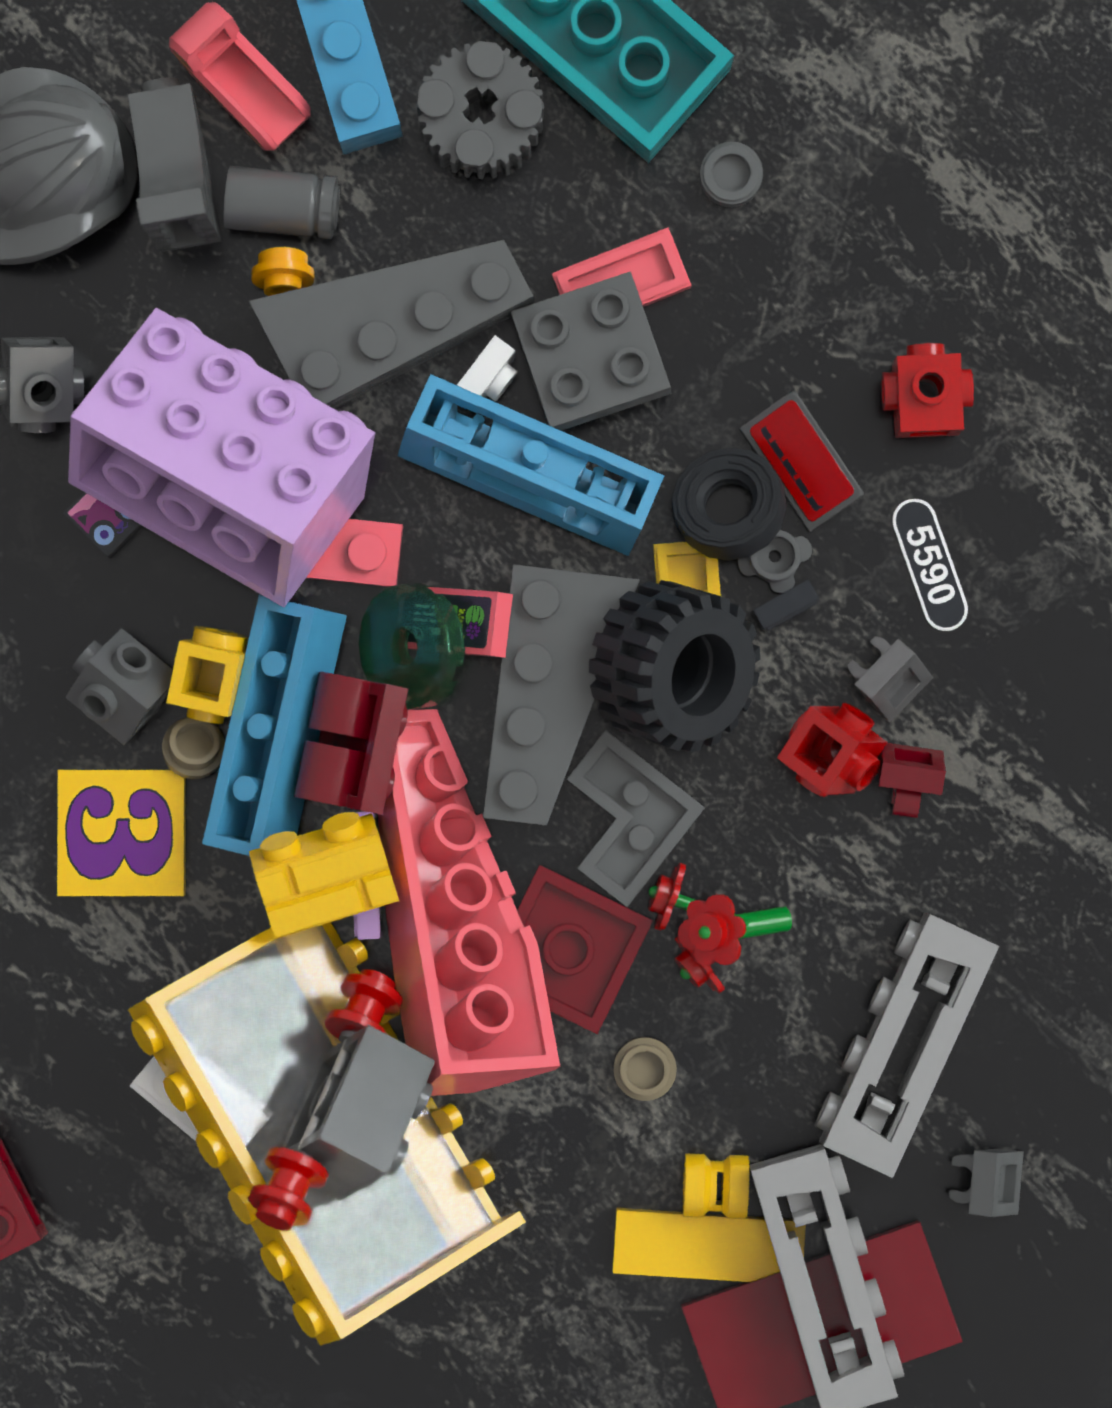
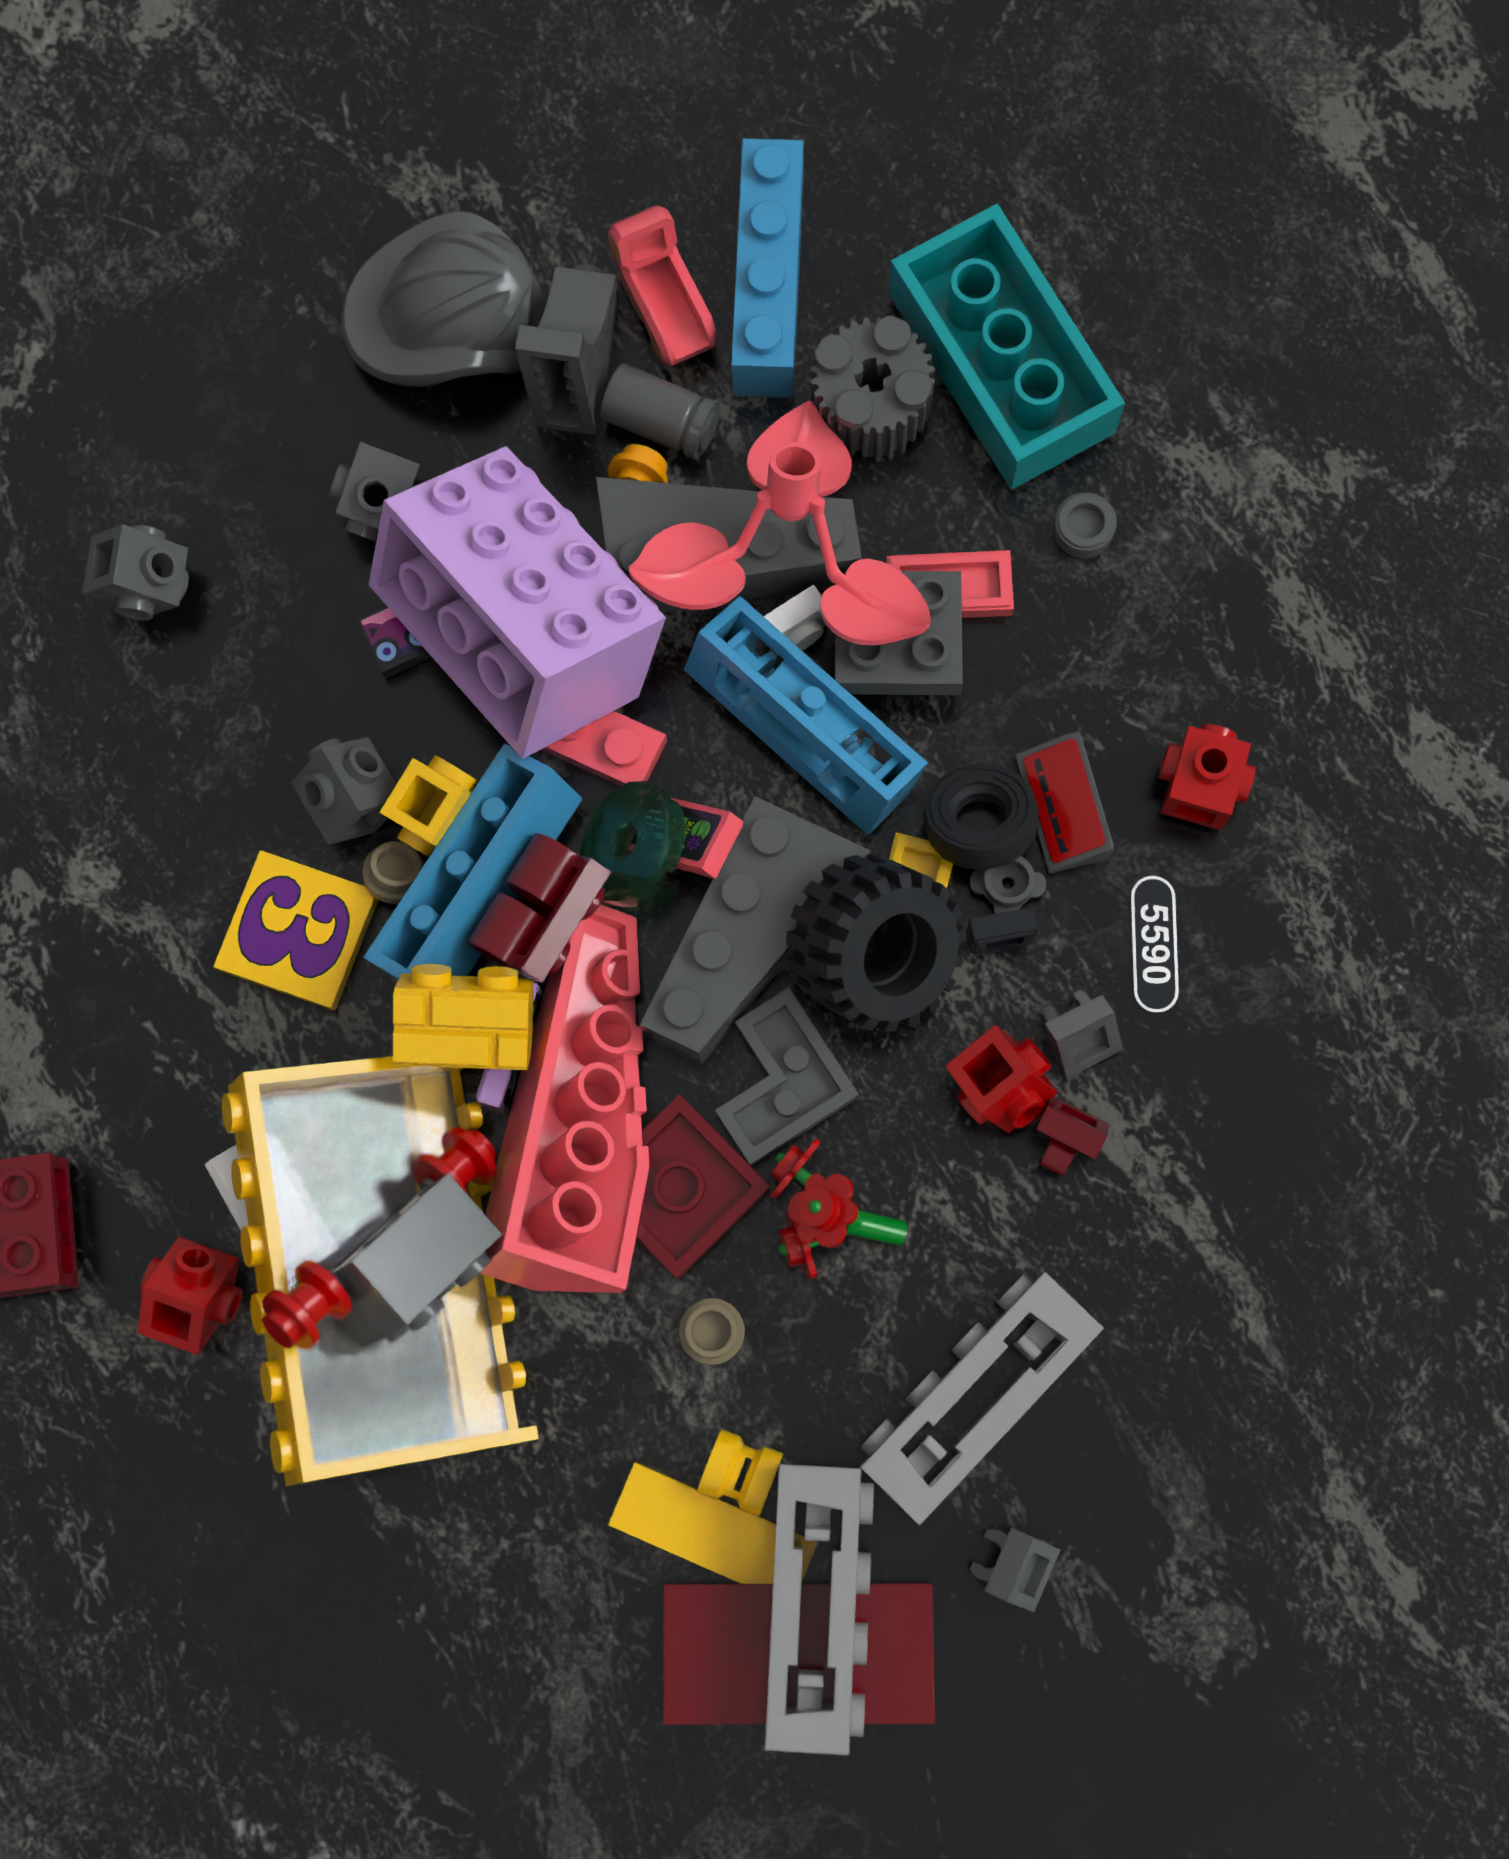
camera: 25 degrees right, 10 degrees down
none -> red brick [138,1237,243,1356]
none -> coral plant [628,400,931,645]

